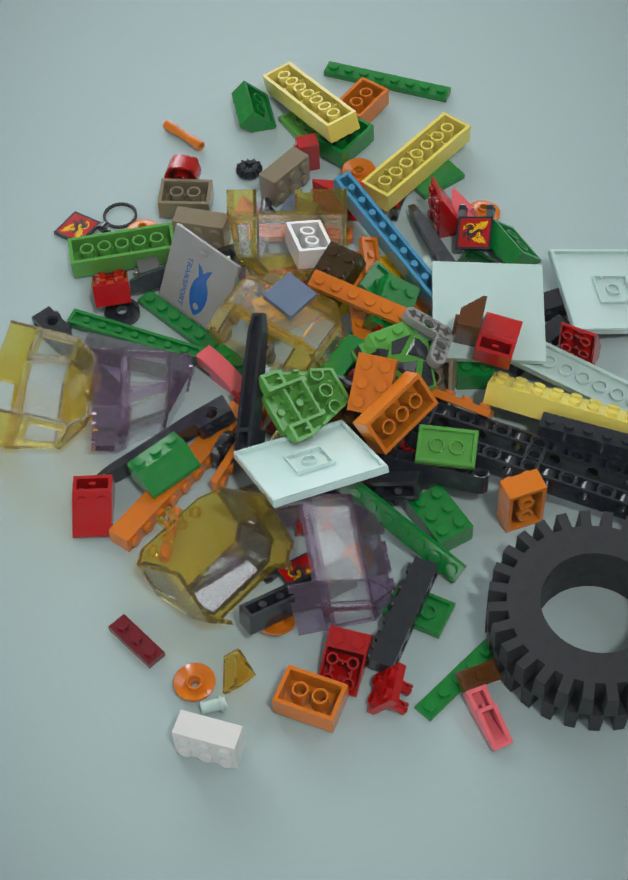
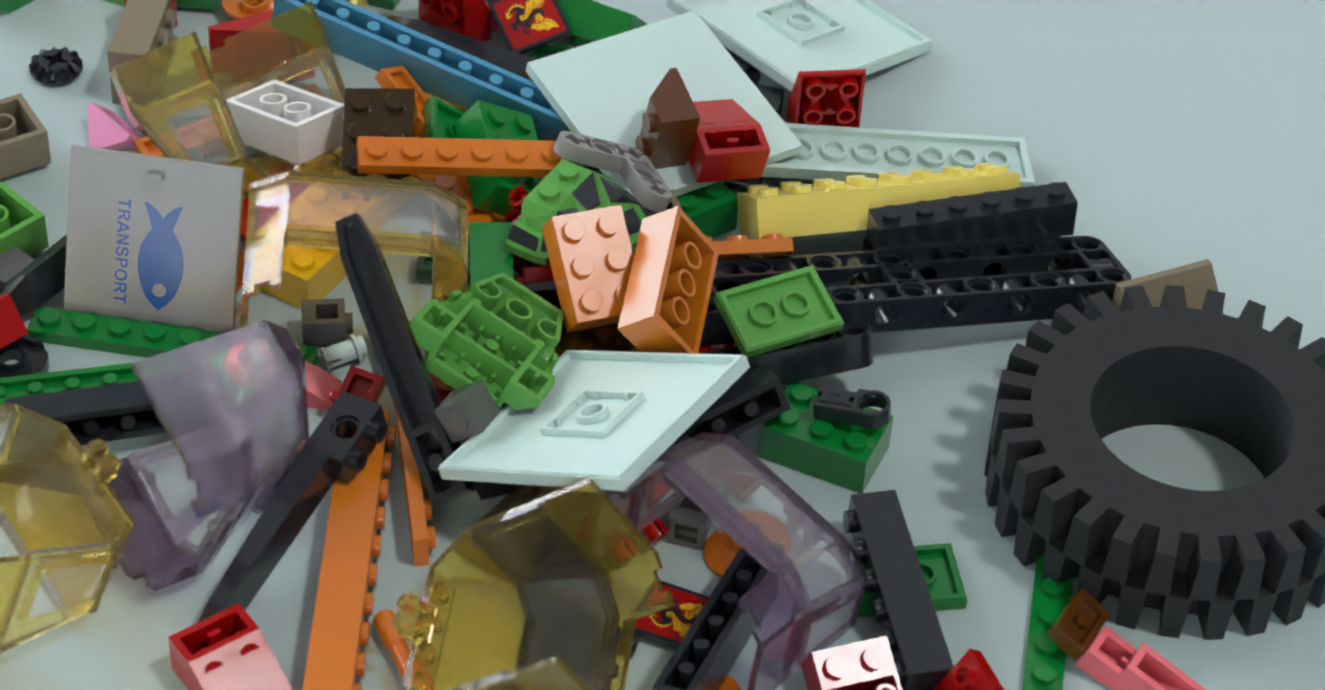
camera: 40 degrees left, 10 degrees down
green slope [127,431,201,499] -> none
dark tan brick [172,206,231,249] -> none
black tile [211,430,236,467] -> none
sand blue tile [263,272,317,320] -> none
green plate [336,482,467,583] -> none
orange brick [496,469,547,533] -> none
none -> dark grey brick [434,379,500,443]
none -> black piece [813,383,891,429]

